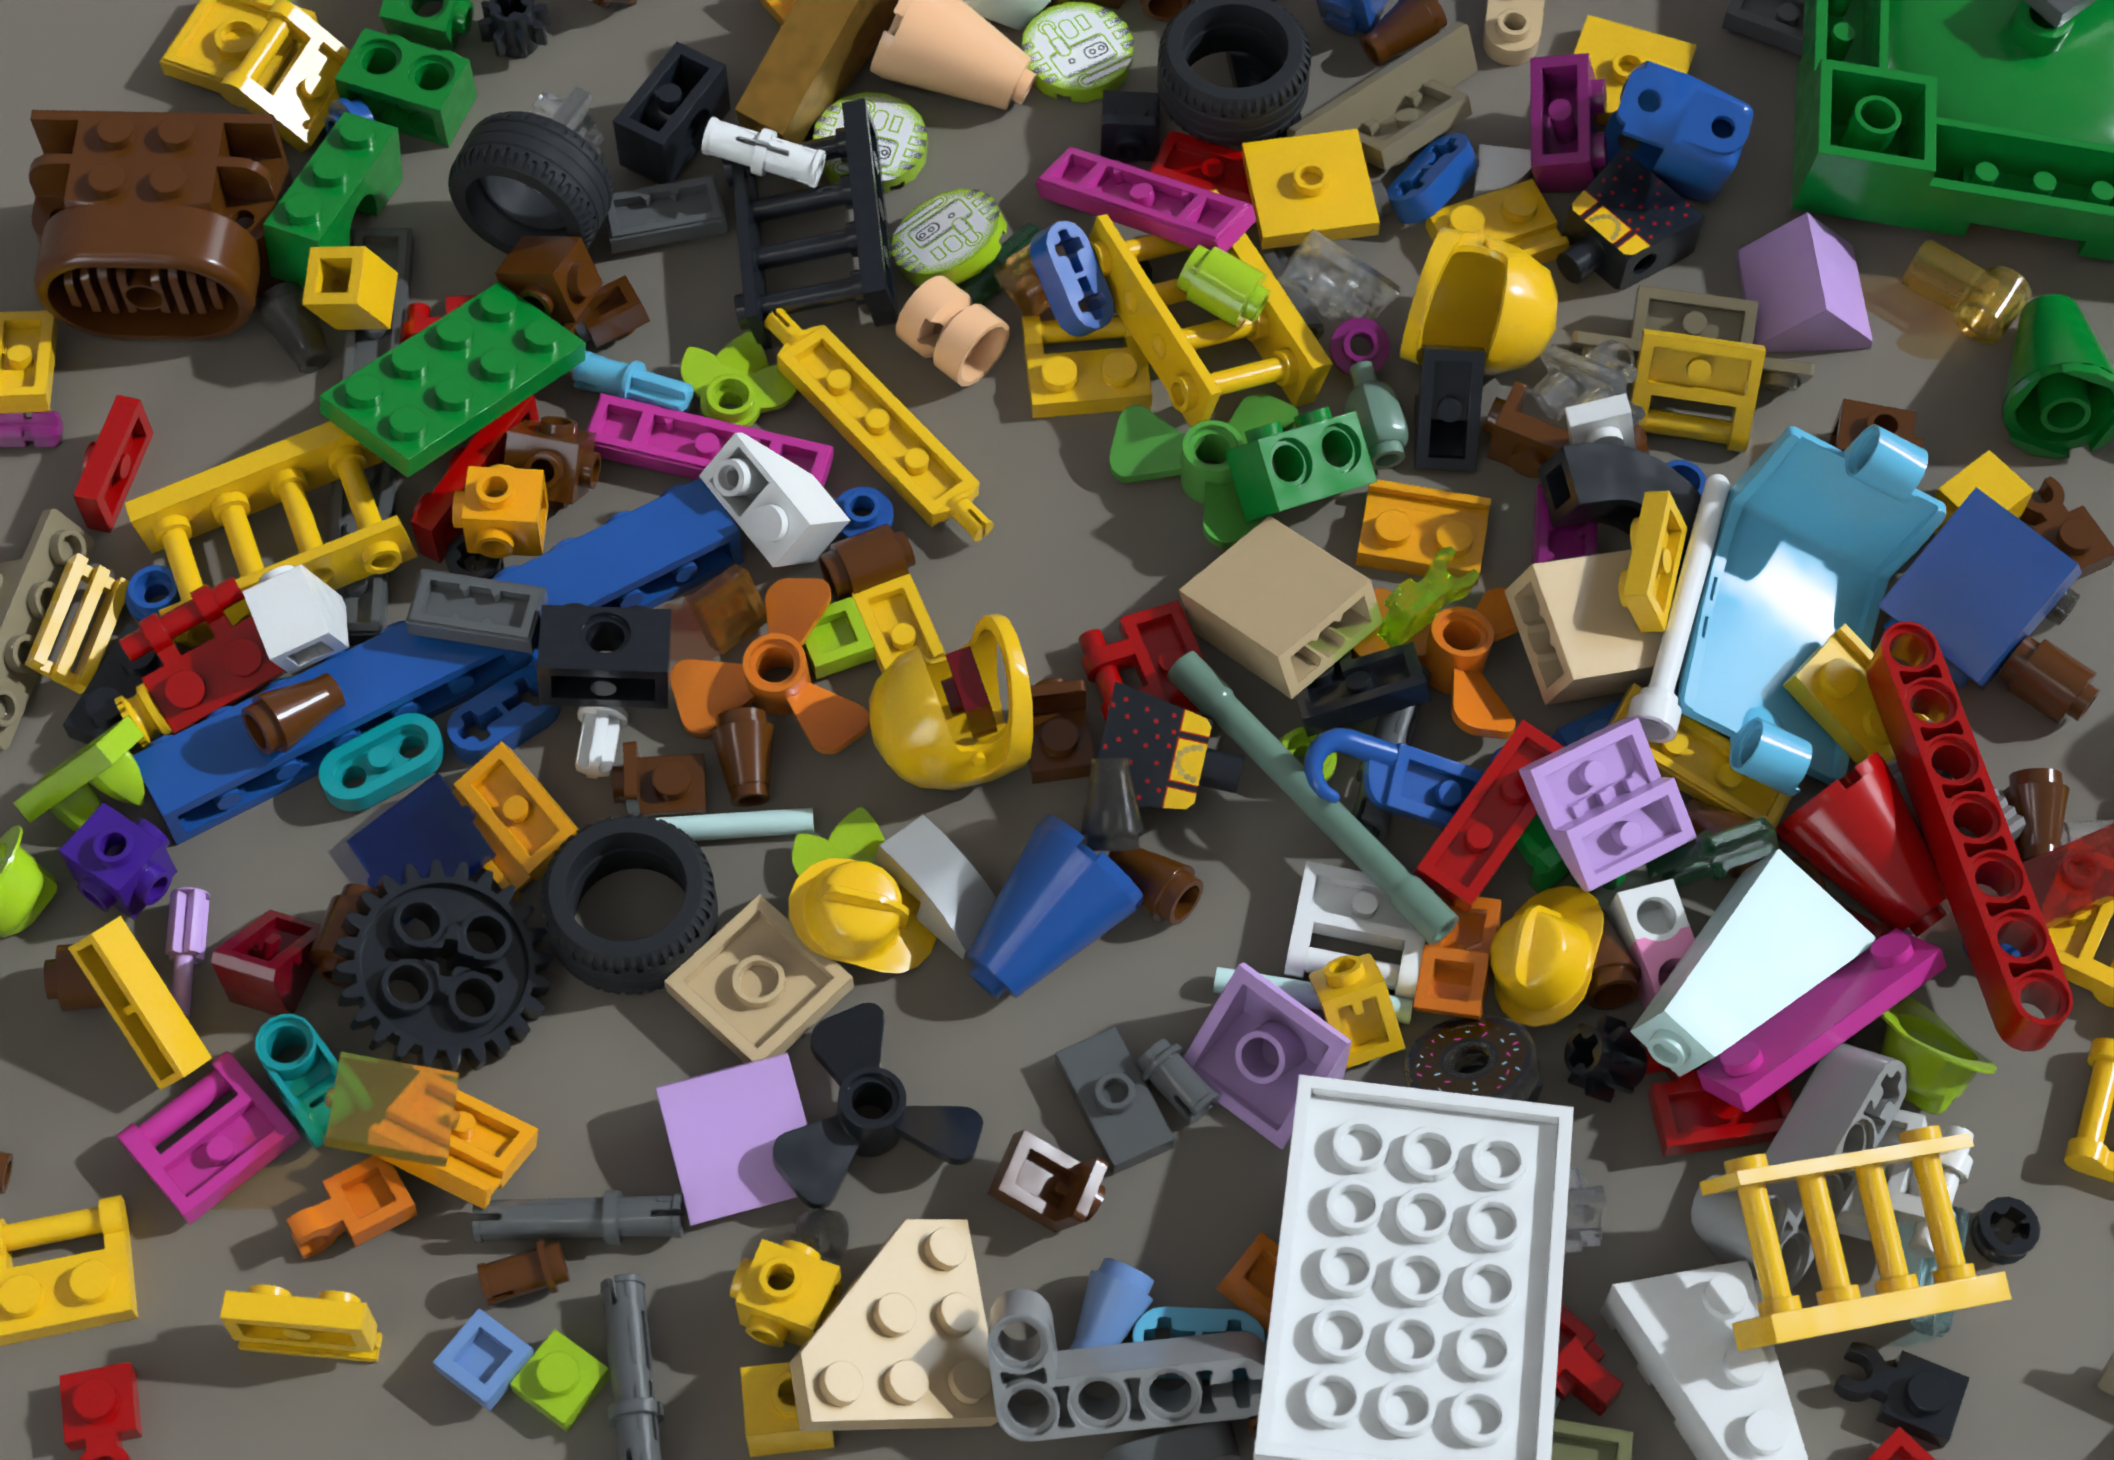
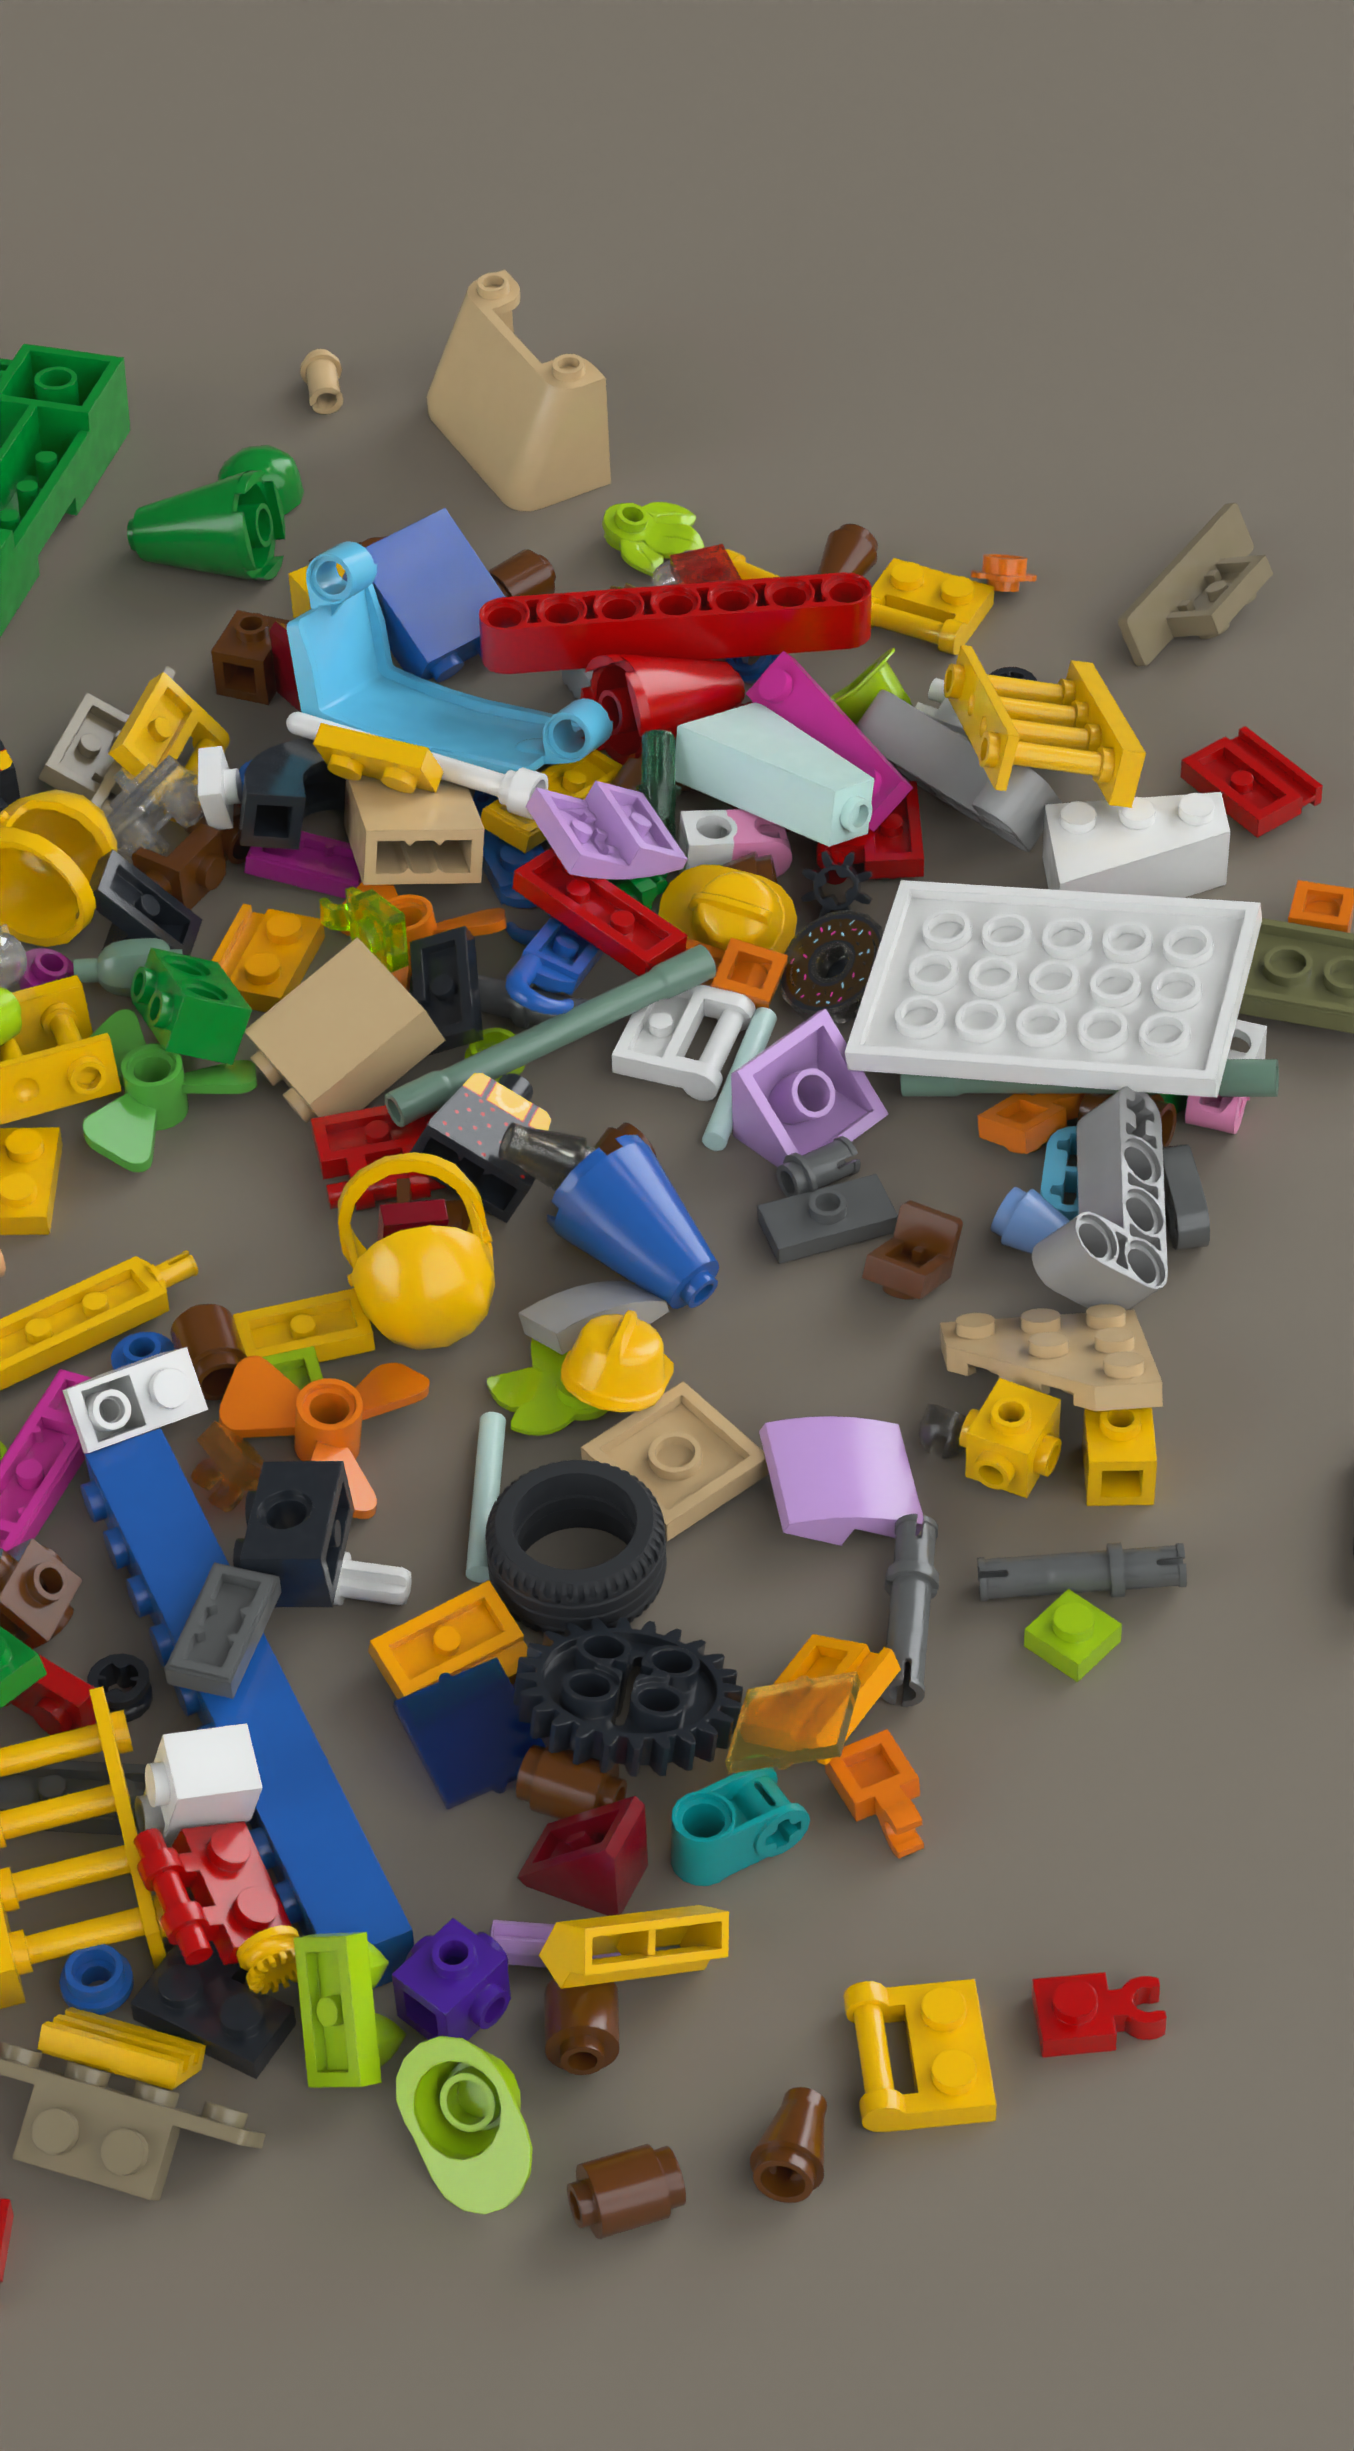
camera: 80 degrees left, 15 degrees down
dark pink plate [115,1051,301,1225] -> none
yellow plate [220,1284,383,1363] -> none
reddish brown cone [241,673,345,755] -> none
teal plate [319,713,445,812] -> none
medium blue plate [432,1308,534,1411] -> none
blue beam [447,667,561,766] -> none
light orange brick [452,464,549,558] -> none
reddish brown pin [477,1239,570,1308] -> none
reddish brown bracket [612,741,707,818] -> none
reddish brown cone [711,707,774,807] -> none
black piece [773,1003,983,1210] -> none
yellow bracket [1309,954,1405,1069] -> none
lavender slope [1735,213,1873,353] -> none
yellow plate [1783,623,1929,765] -> none
black plate [1833,1342,1970,1448] -> none
clear yellow piece [1901,240,2032,345] -> none

